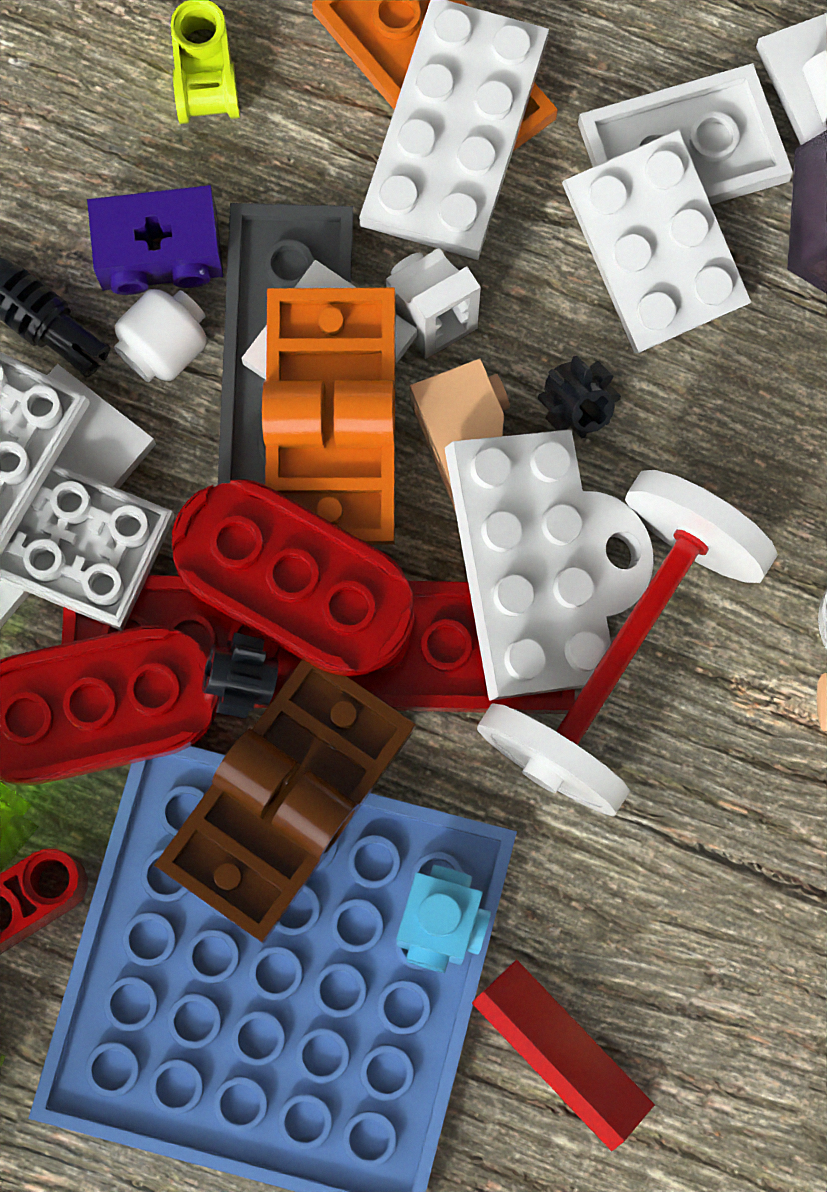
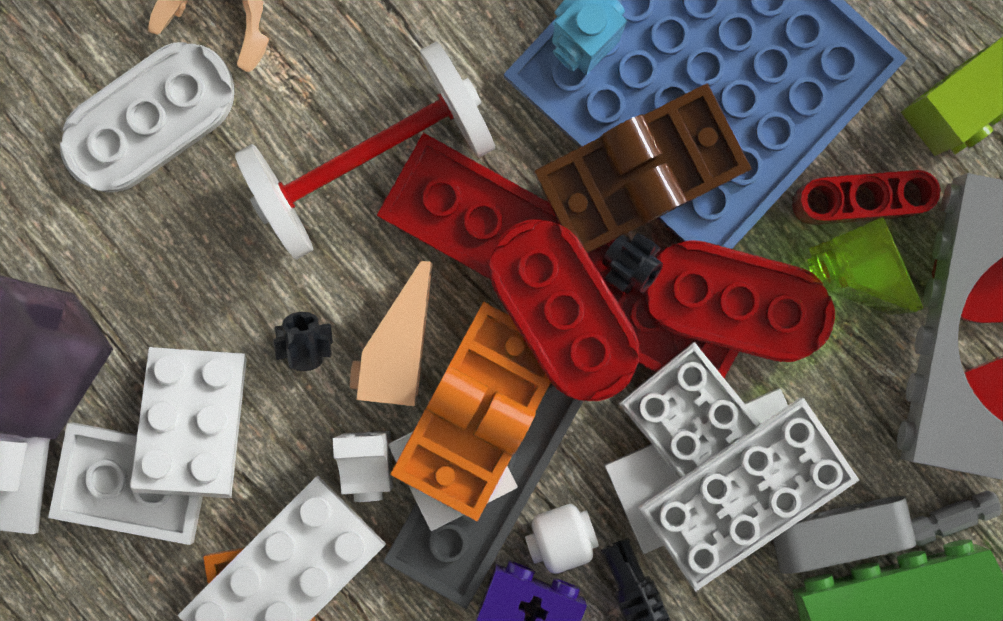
camera: 155 degrees left, 10 degrees up
white plate [444,430,653,701] -> none

